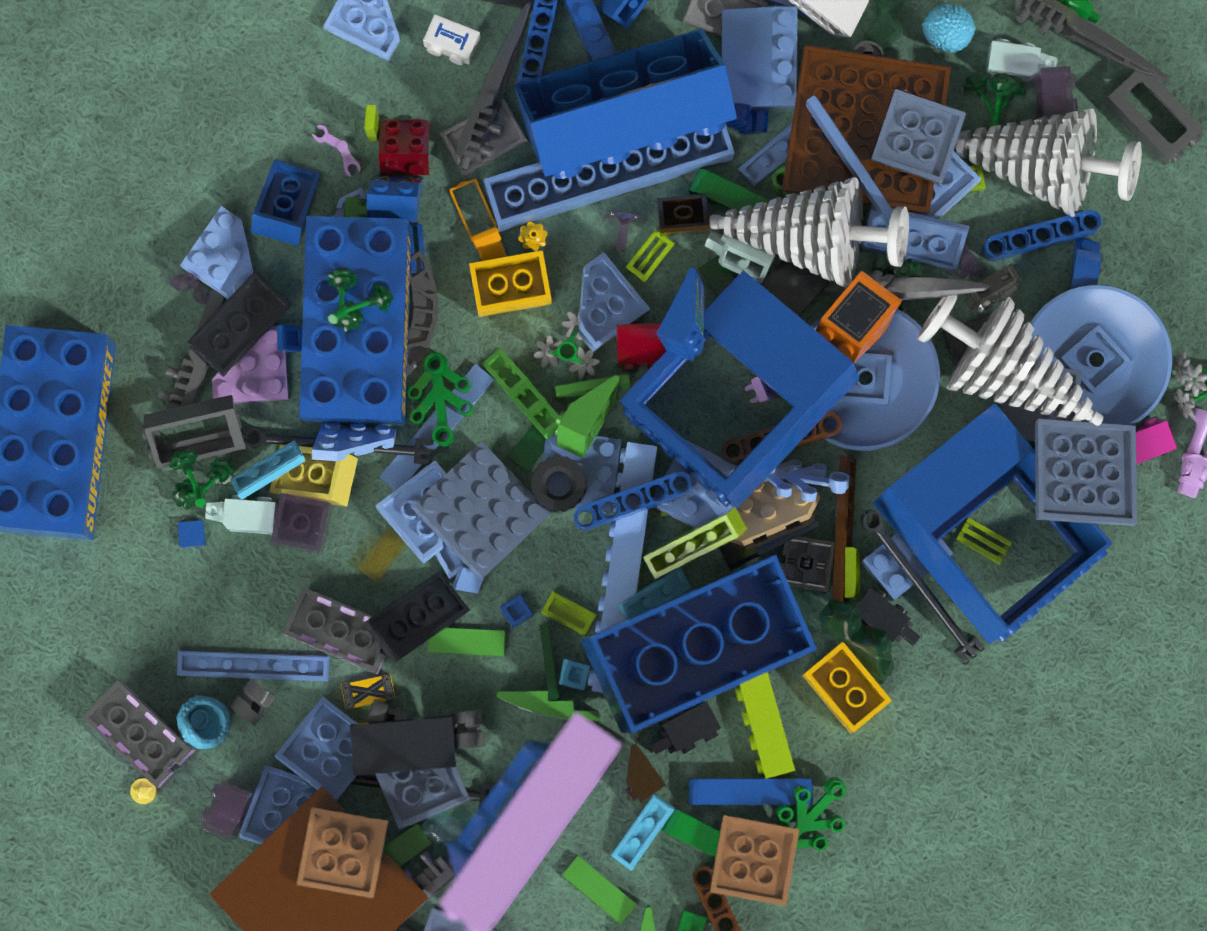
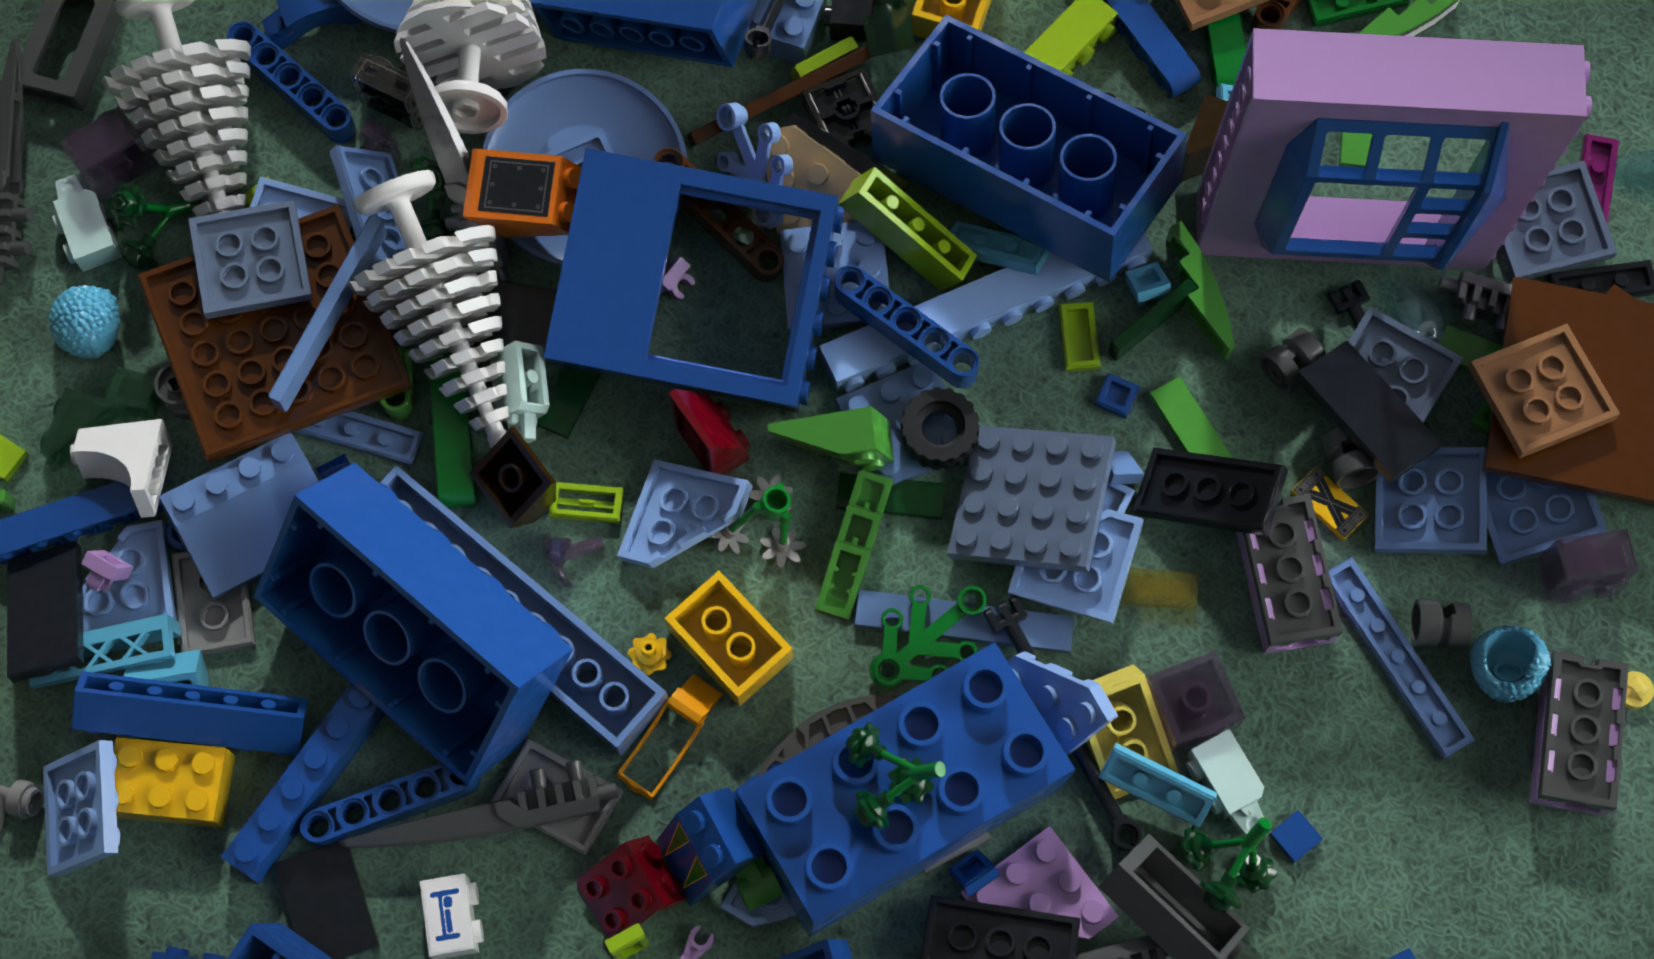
camera: 120 degrees left, 10 degrees down
bright green tile [555,374,630,400] -> none
blue slope [657,267,704,362] -> none

